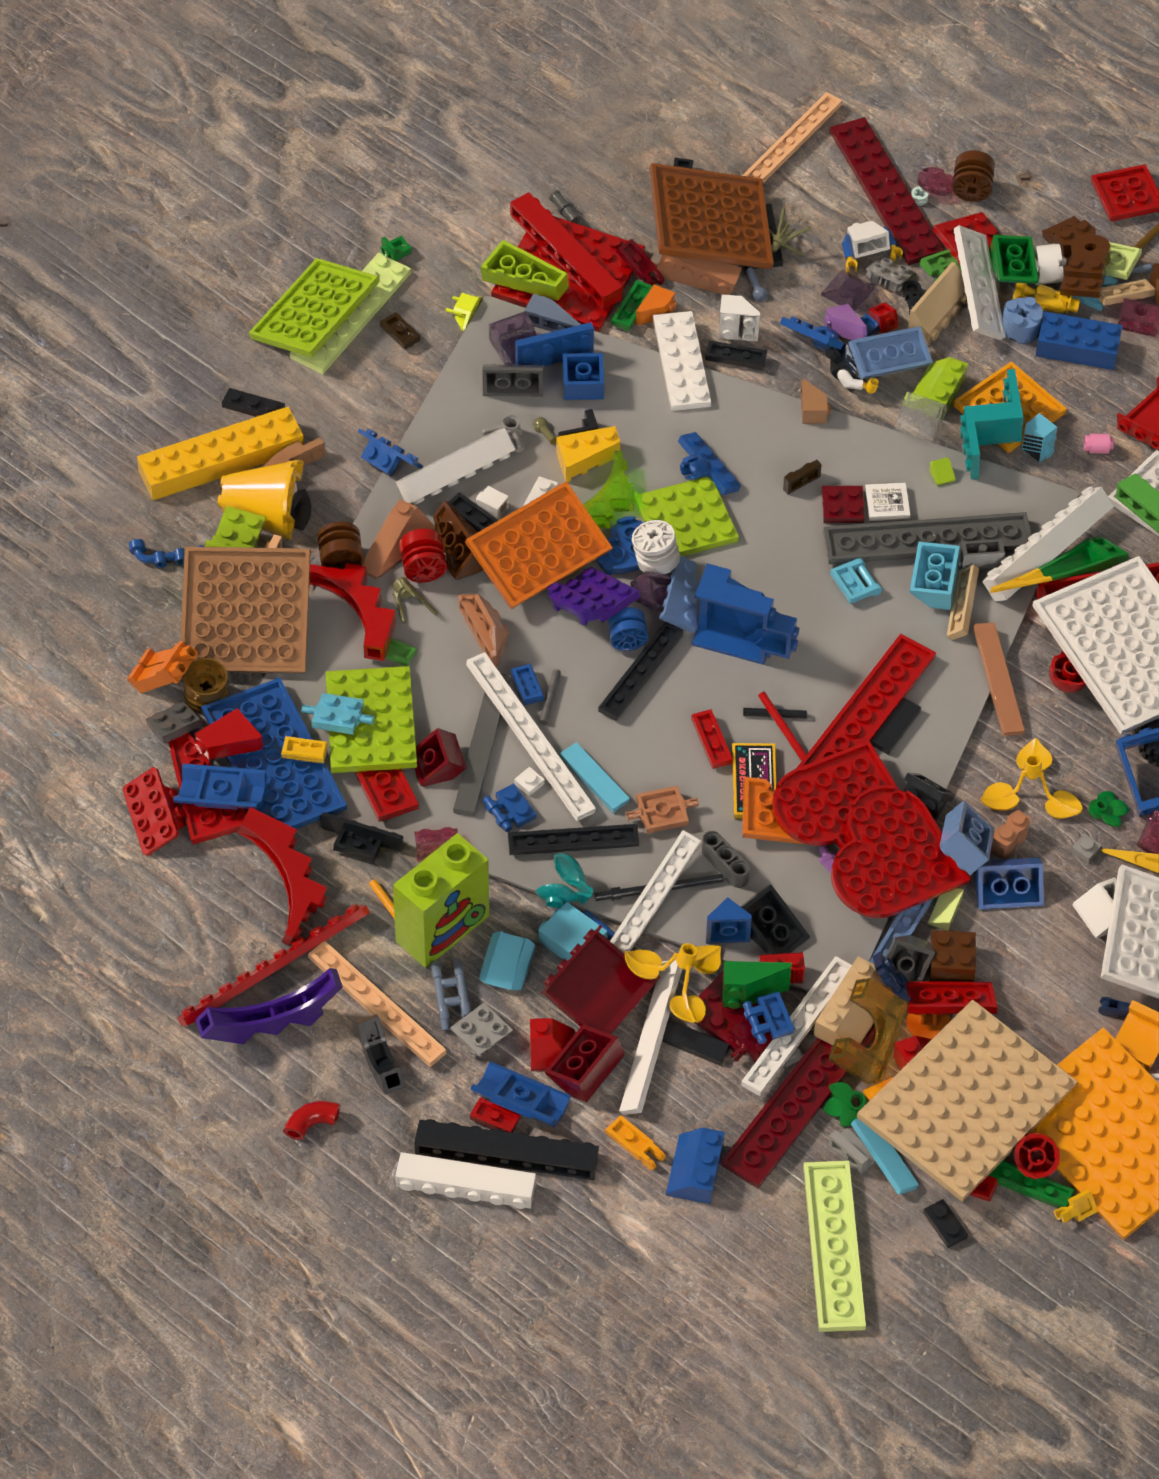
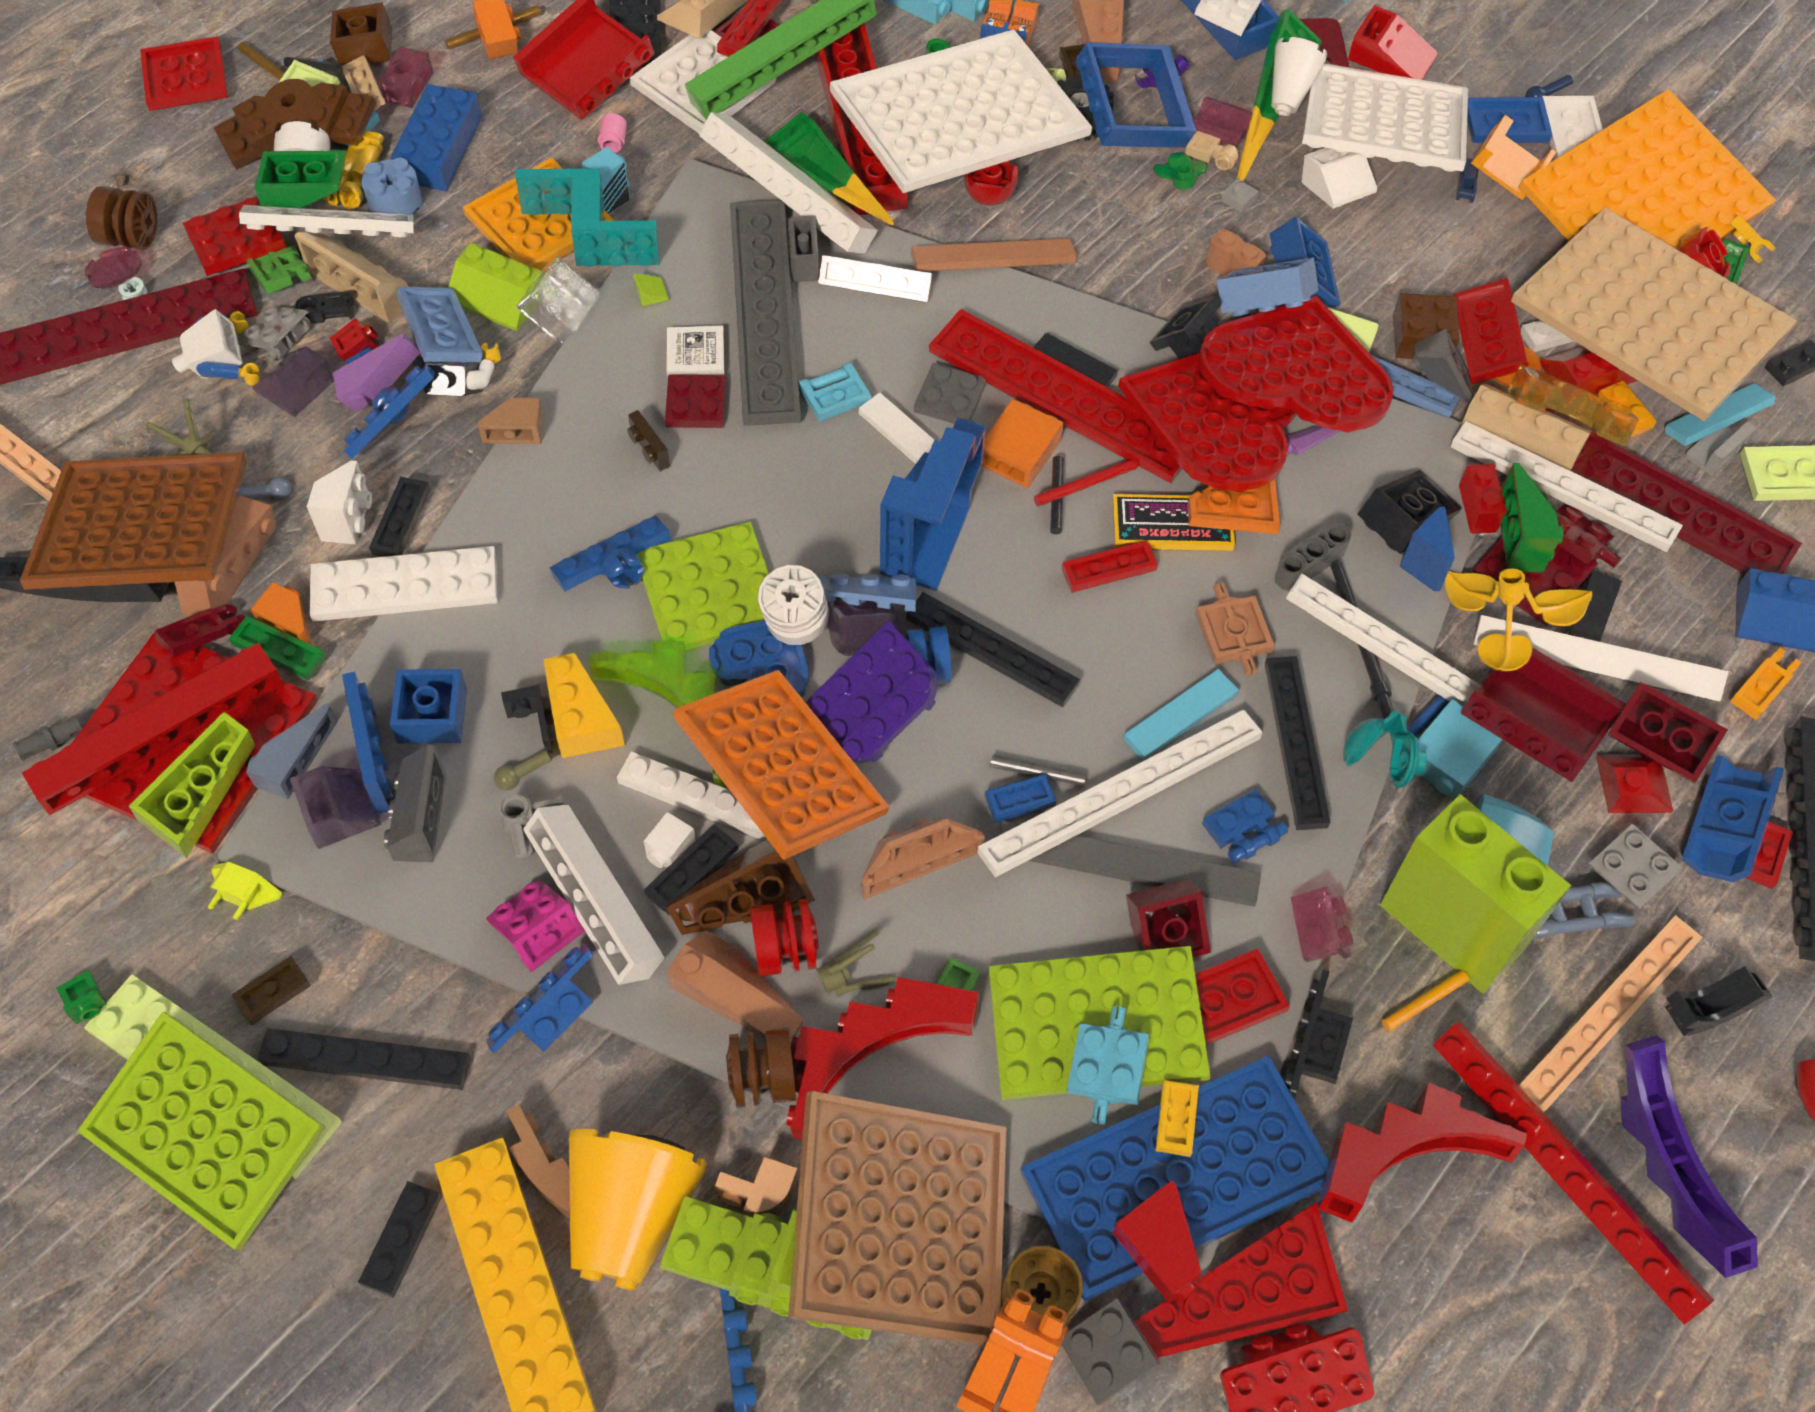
camera: 90 degrees left, 5 degrees up
blue piece [173,764,267,810] -> none
white plate [514,767,545,796] -> none
blue plate [743,991,795,1044] -> none
green plate [823,1082,867,1127] -> none
dark blue plate [873,952,911,1004] -> none
medium azure slope [910,542,960,610] -> none
yellow plant [980,738,1082,819] -> none
none -> black plate [257,1028,471,1090]
none -> black bar [284,57,343,76]
none -> dark pink bracket [486,879,585,972]
none -> white tile [859,393,934,464]
none -> dark grey plate [914,363,986,424]
none -> orange brick [982,399,1064,489]
none -> tan plate [1185,131,1239,170]

